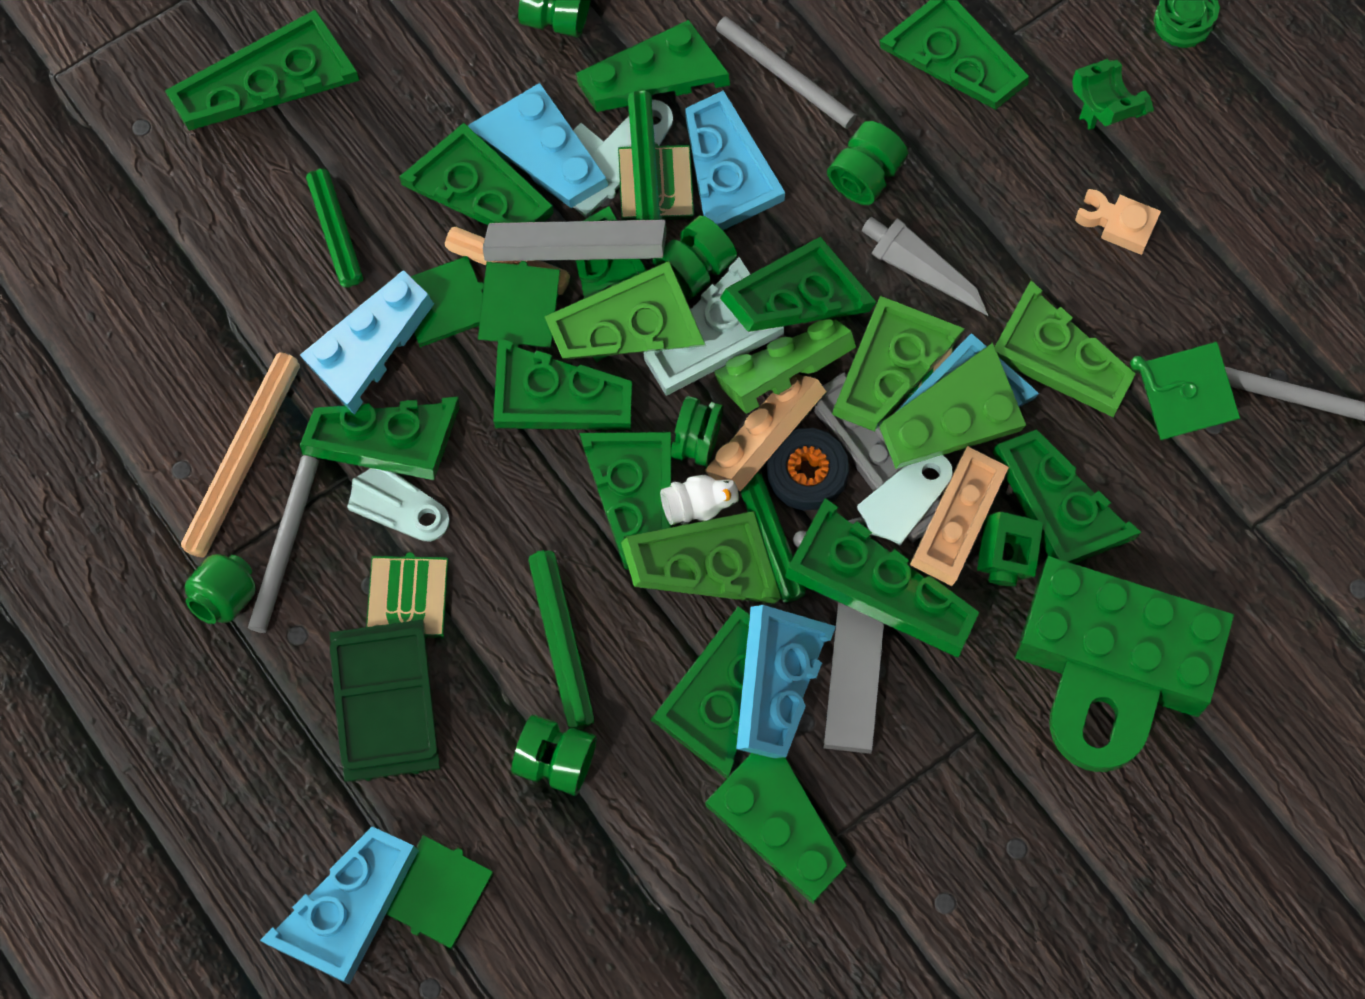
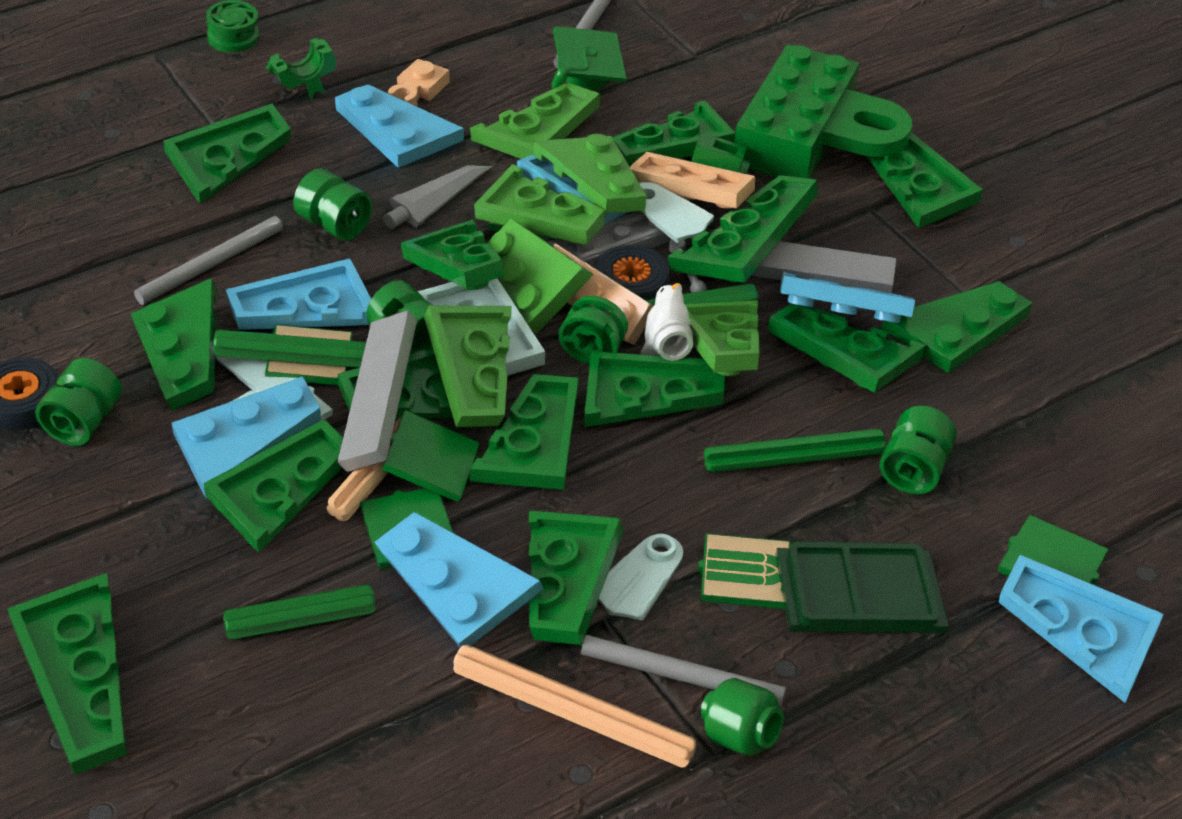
camera: 90 degrees left, 25 degrees down
none -> medium azure wing [335,84,464,168]
none -> green wing [862,124,983,229]

